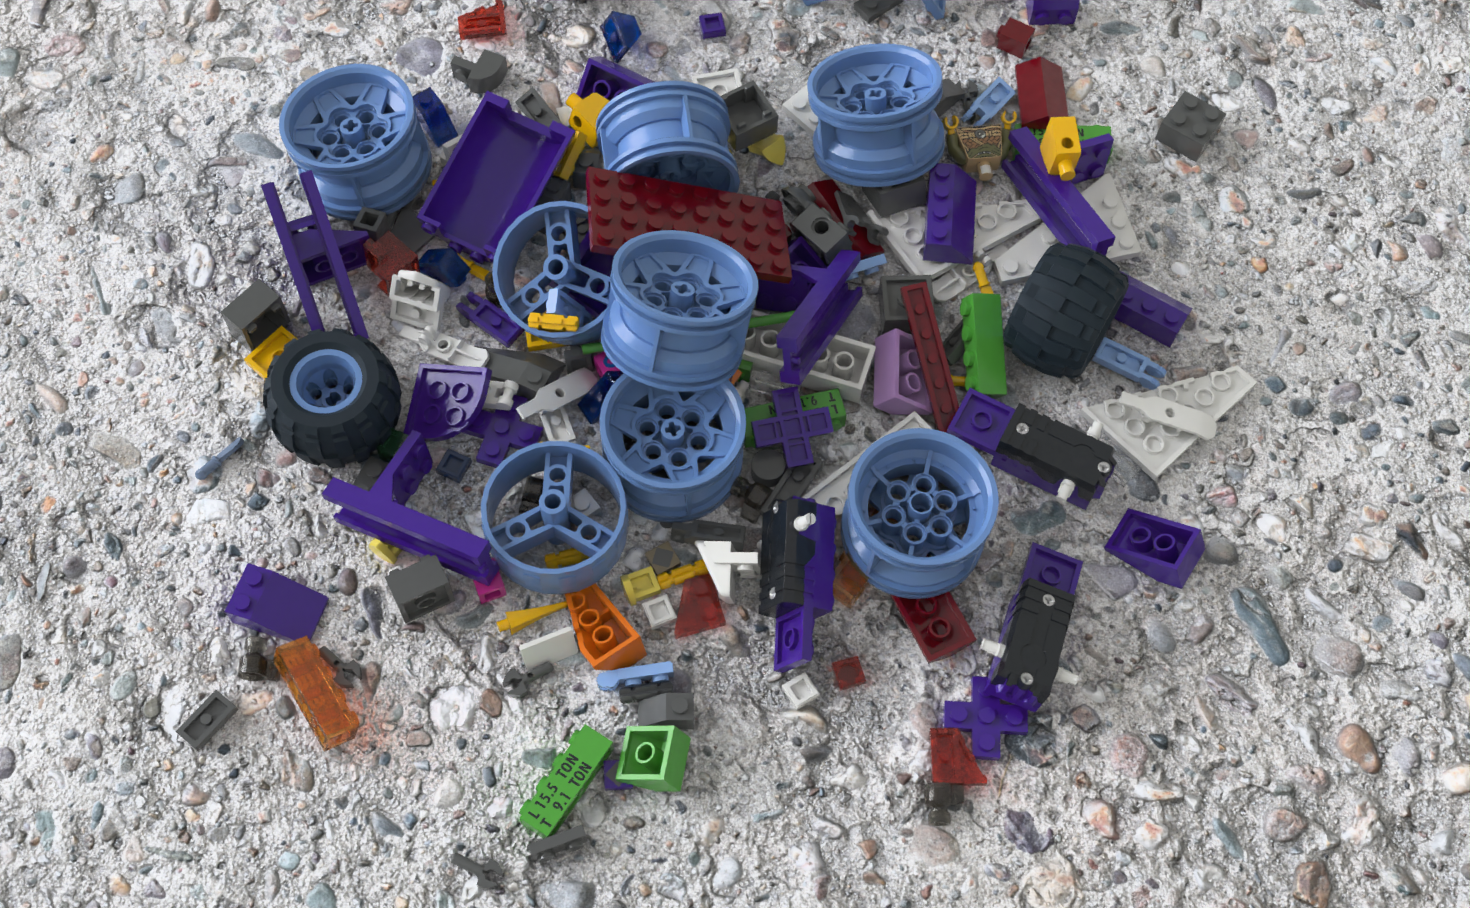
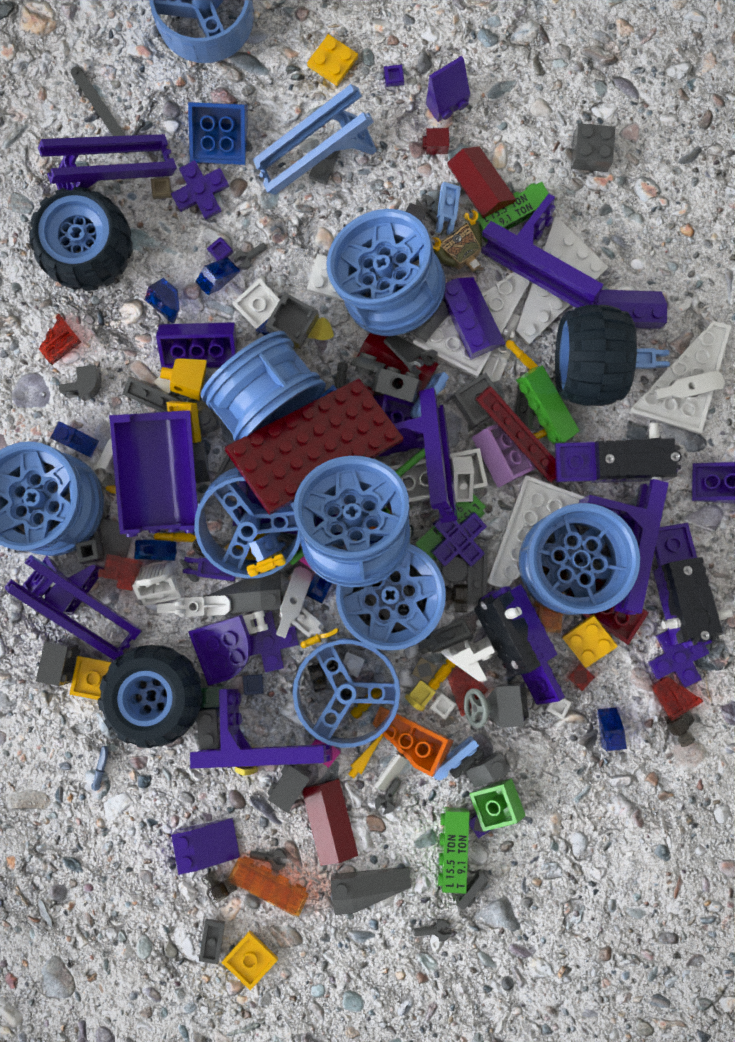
camera: 30 degrees left, 20 degrees up
yellow torso [1040,116,1081,181] -> none
none -> clear blue slope [195,257,240,295]
none -> yellow plate [221,930,278,990]
none -> dark grey bar [234,243,267,270]
none -> dark red slope [302,778,358,866]
none -> dark grey wedge [331,867,411,915]
none -> white slope [452,456,474,502]
none -> dark grey piece [464,681,529,728]
none -> yellow plate [562,614,618,668]
none -> dark purple piece [579,479,669,615]
none -> clear blue slope [597,707,627,751]

